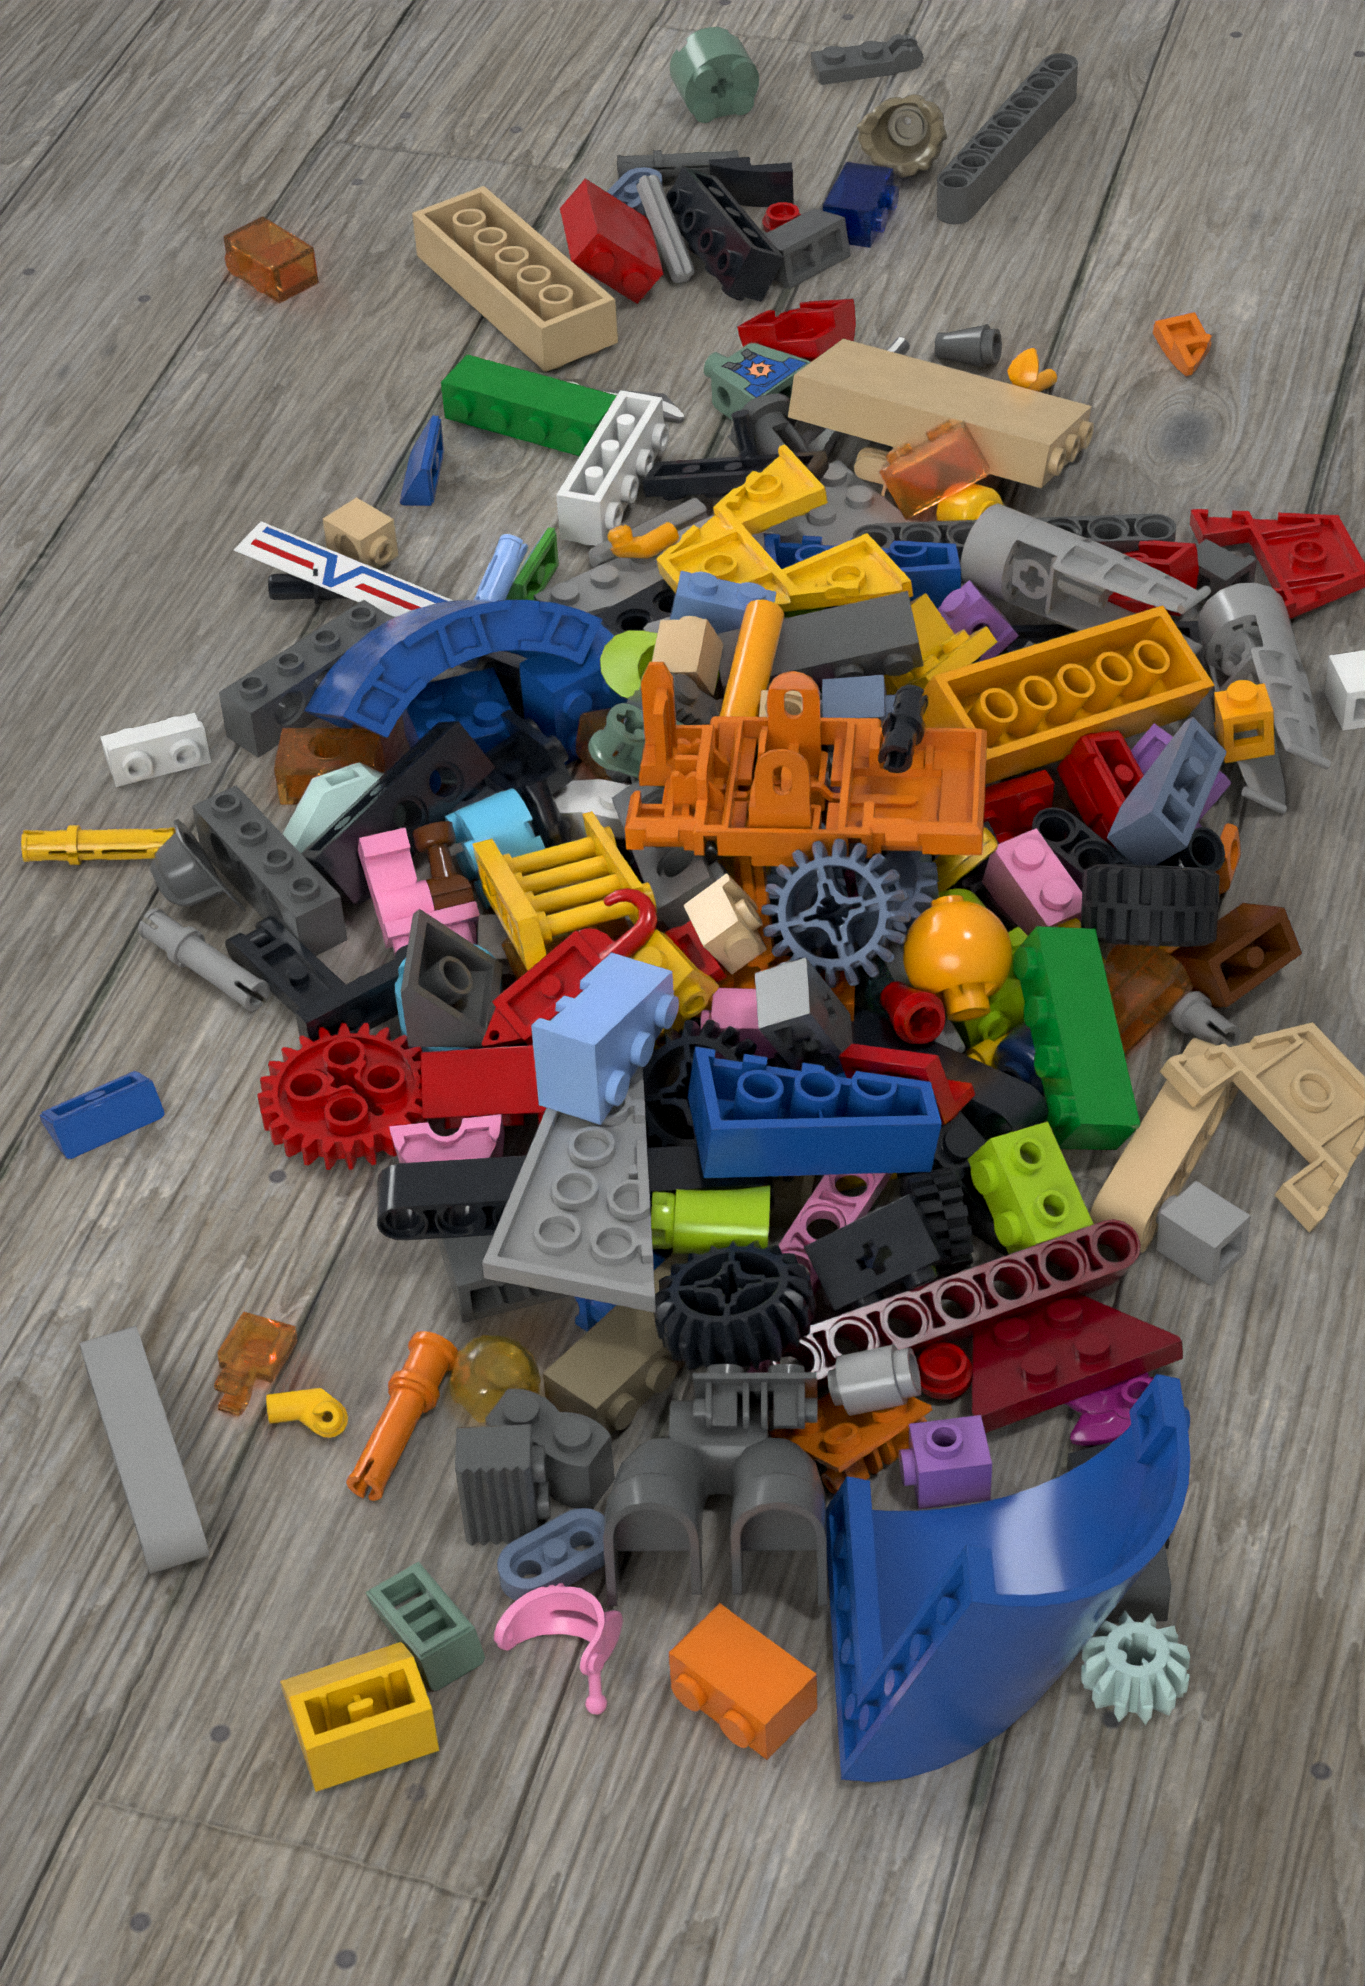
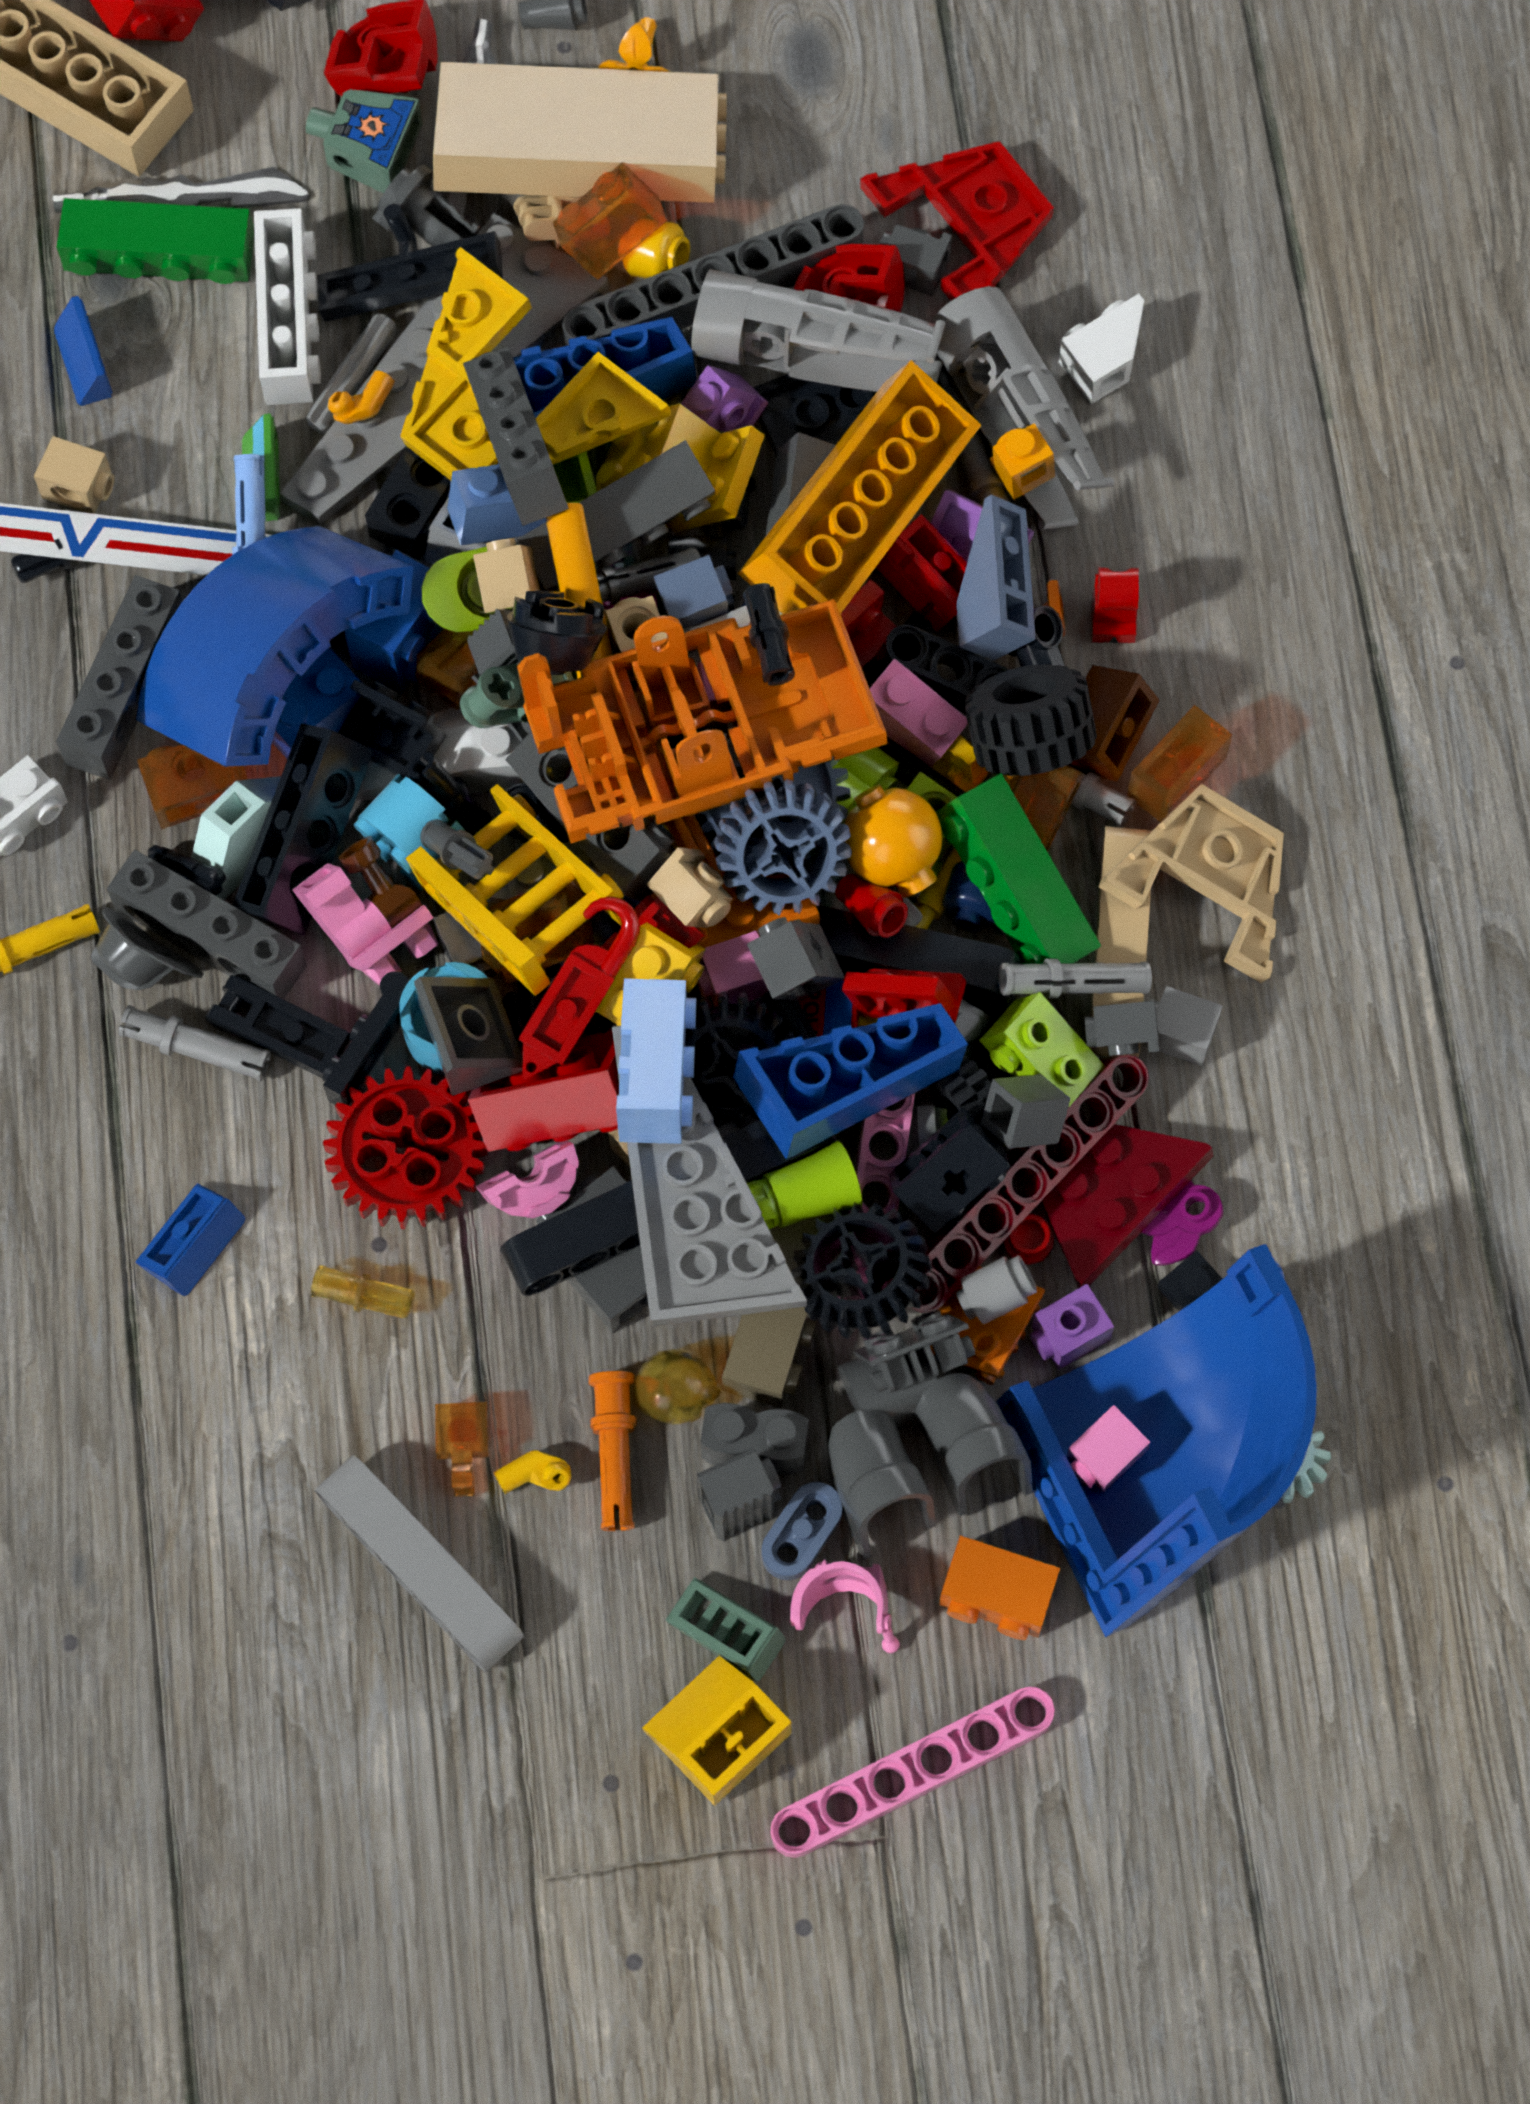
camera: 25 degrees left, 25 degrees up
none -> black axle [147,845,226,896]
none -> clear yellow axle [311,1265,415,1319]
none -> dark grey axle [420,819,495,879]
none -> dark grey brick [463,346,569,526]
none -> black cone [507,590,607,675]
none -> bright pink beam [770,1687,1055,1858]
none -> dark grey brick [981,1074,1071,1149]
none -> light grey pin [998,959,1152,999]
none -> bright pink brick [1067,1405,1150,1493]
none -> dark grey brick [1085,1001,1160,1056]
none -> red leg [1092,567,1139,643]
none -> clear orange piece [1127,704,1233,822]

